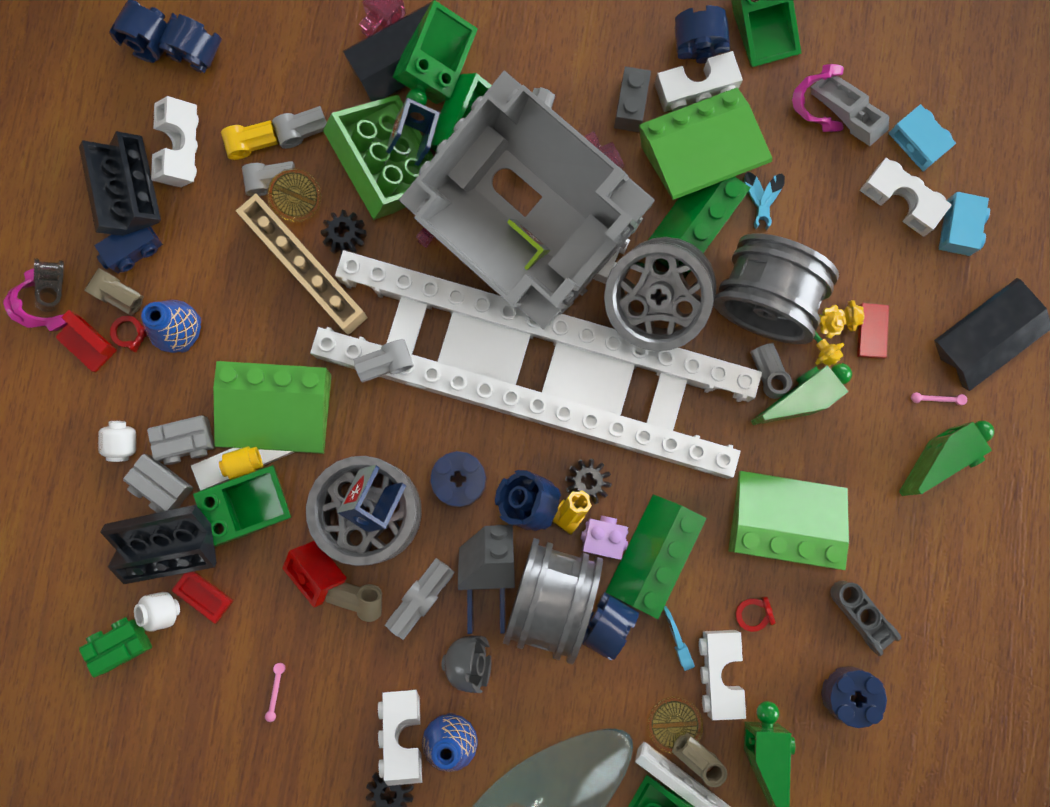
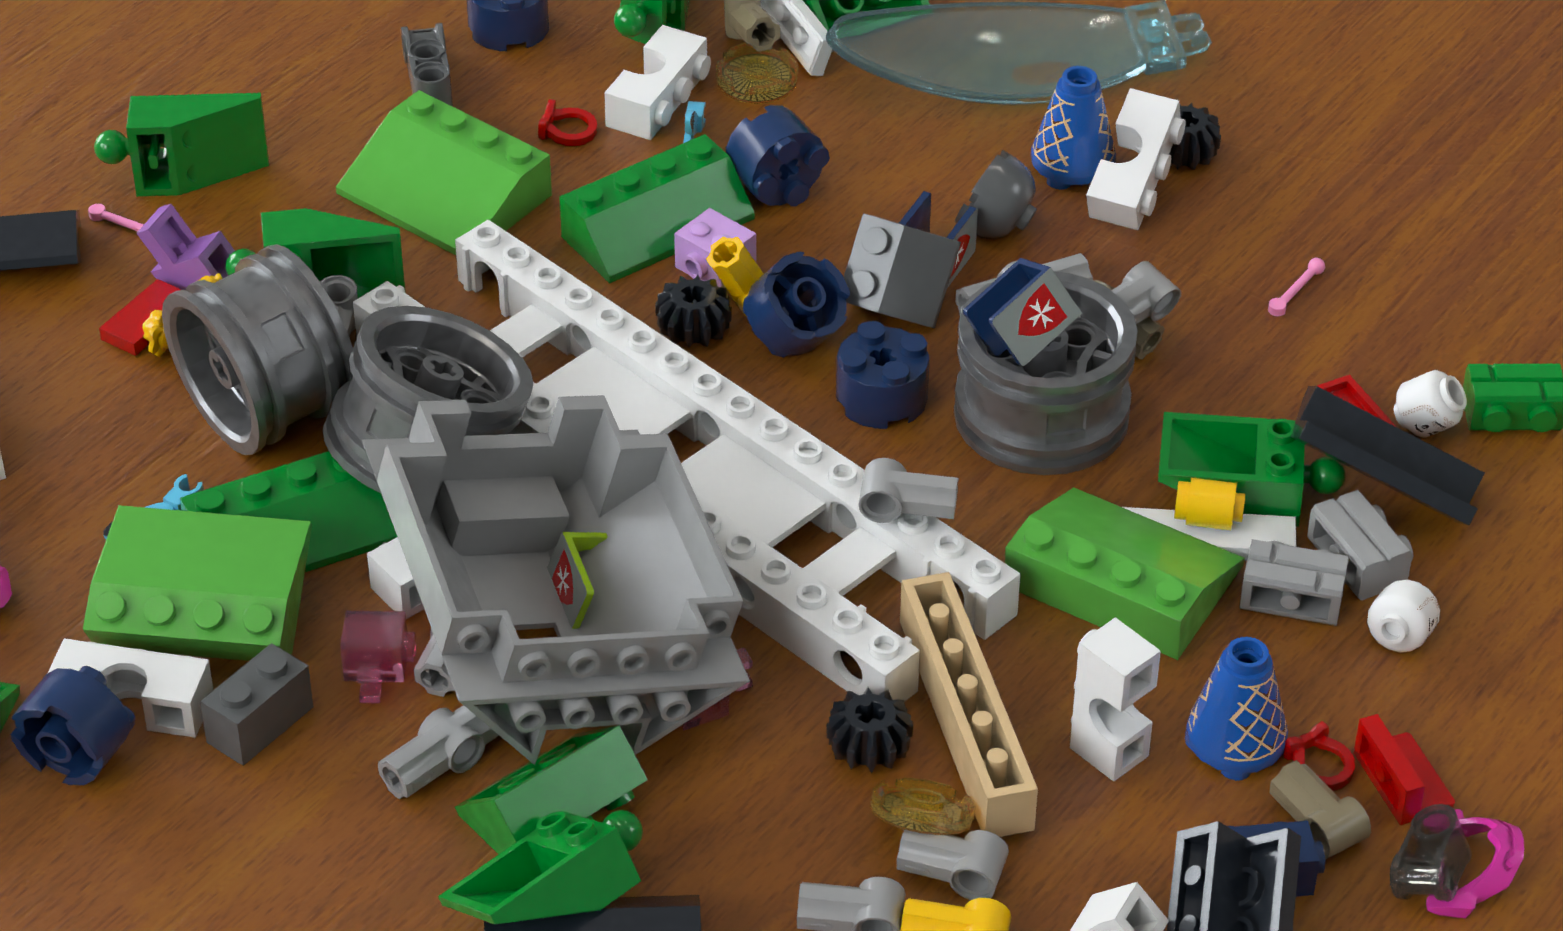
camera: 150 degrees left, 40 degrees down
red panel [282,541,347,608] -> none
bright green slope [323,95,434,220] -> none
dark blue piece [386,98,440,166] -> none
flat silver wheel [503,538,603,664] -> none
none -> medium lavender brick [137,204,235,290]
none -> white arch [1070,617,1161,782]
none -> light grey piece [1111,261,1181,324]

